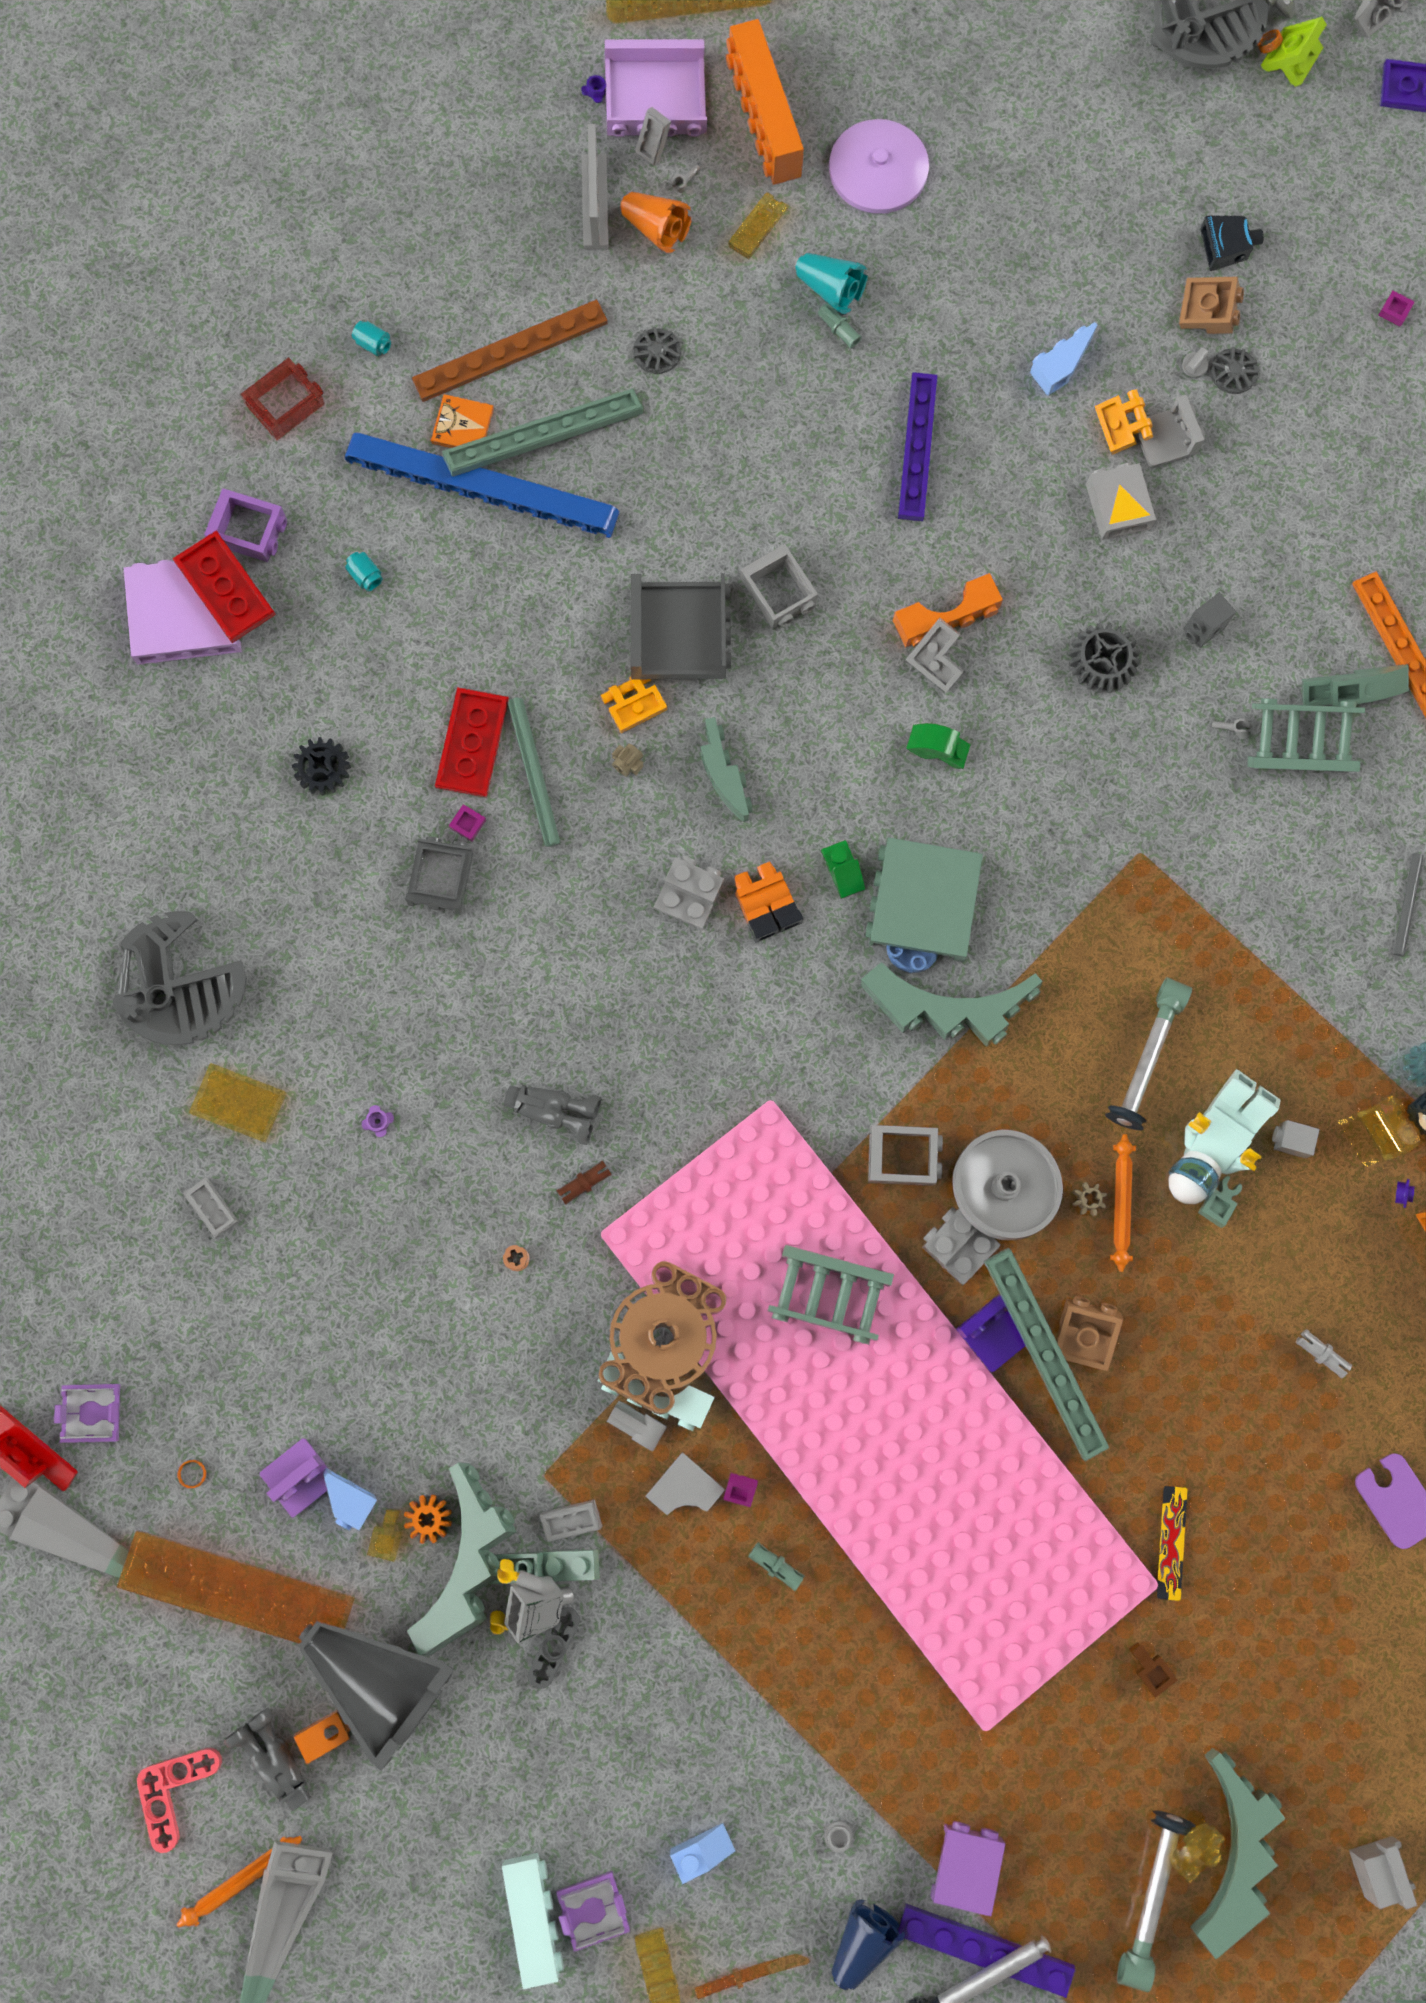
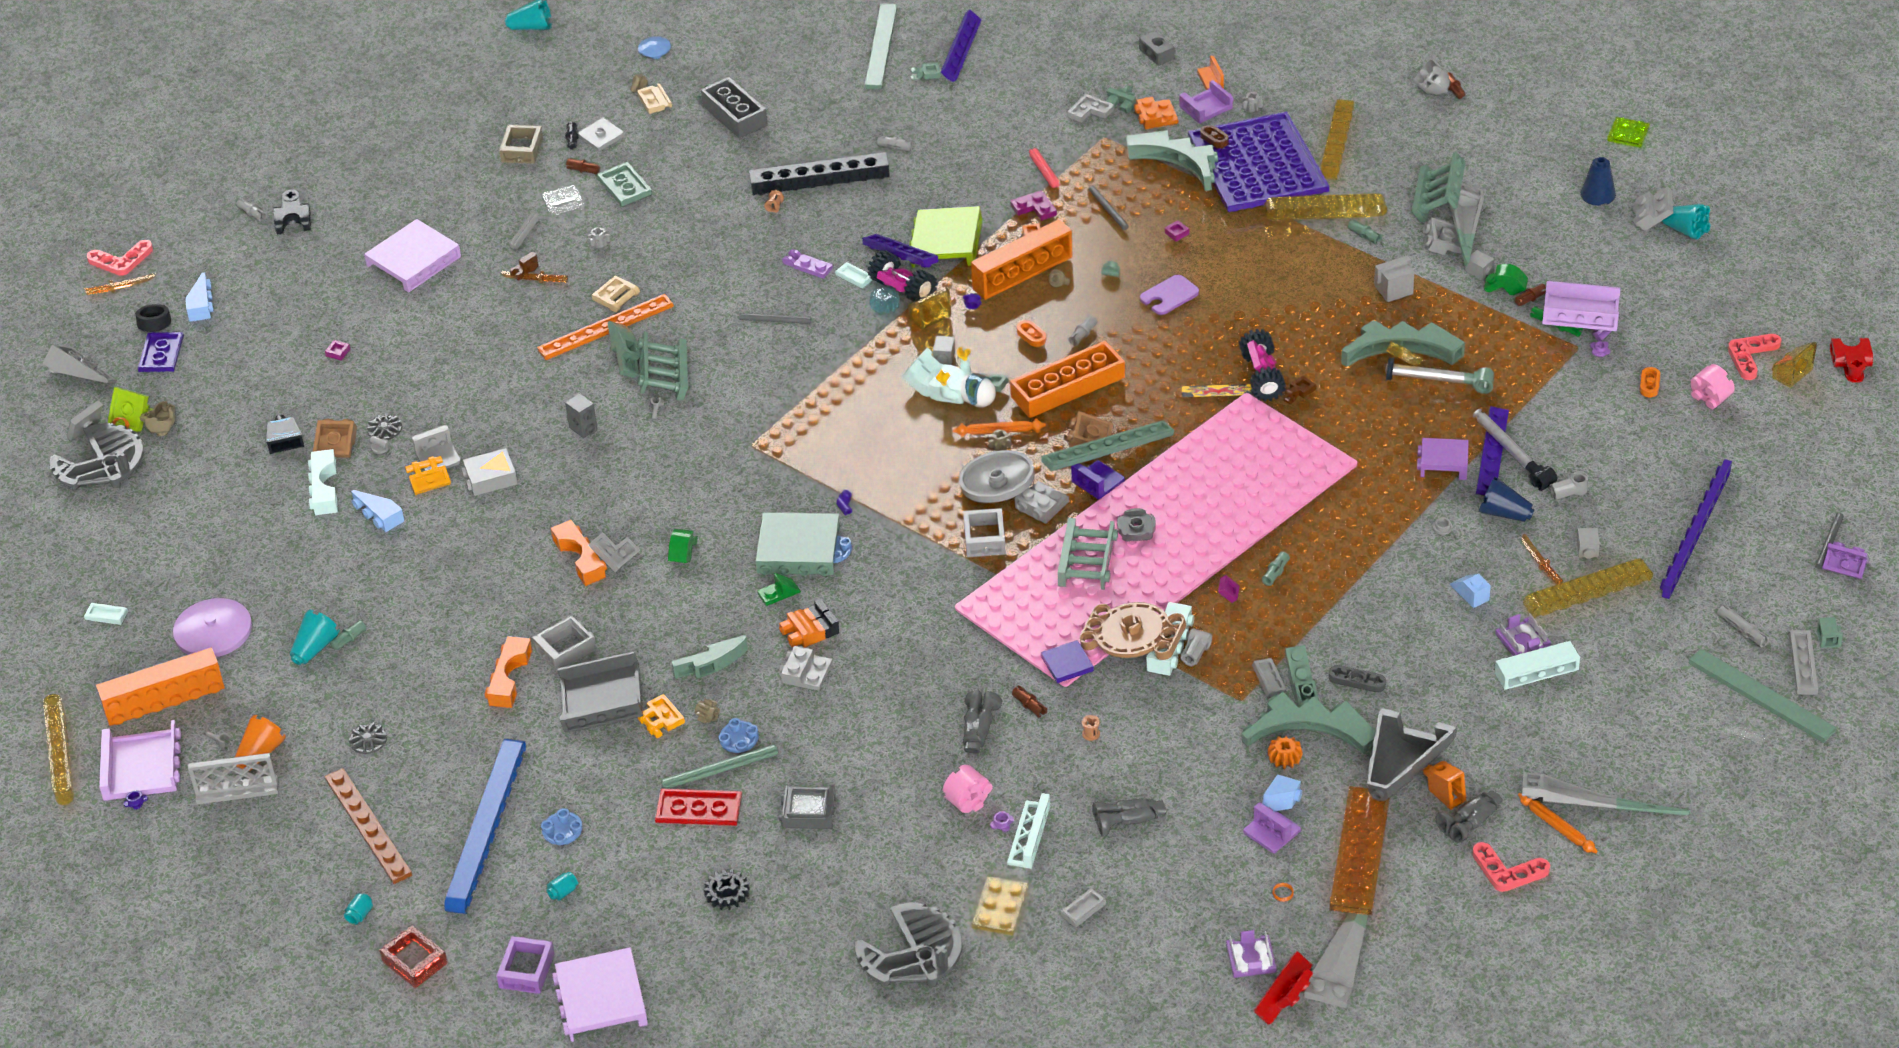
camera: 90 degrees left, 35 degrees down
red tile [172,530,276,643] -> none
clear yellow plate [367,1508,403,1562] -> none
orange tile [431,394,494,448] -> none
sand green tile [442,388,643,477] -> none
magenta plate [449,804,486,842] -> none
light grey torso [490,1559,574,1644] -> none
light grey plate [635,107,671,166] -> none
light grey tile [646,1452,725,1515] -> none
clear yellow plate [728,192,789,260] -> none
sand green arch [861,962,1043,1047] -> none
dark purple plate [898,372,938,521] -> none
dark grey gear [1069,622,1140,693] -> none
piece [1105,977,1192,1131] -> none
none -> light aqua tile [84,603,128,625]
none -> dark tan piece [140,401,176,436]
none -> light aqua arch [308,449,338,515]
none -> arch [485,636,532,708]
none -> medium blue dish [541,808,583,845]
none -> medium blue dish [719,718,759,753]
none -> dark purple arm [836,490,853,516]
none -> bright pink brick [943,765,993,813]
none -> light aqua fence [1007,793,1050,869]
none -> orange brick [1010,341,1125,418]
none -> orange plate [1017,320,1047,347]
none -> tile [1041,640,1094,683]
none -> dark grey piece [1092,799,1166,837]
none -> plate [1117,508,1156,542]
none -> black plate [1239,329,1286,402]

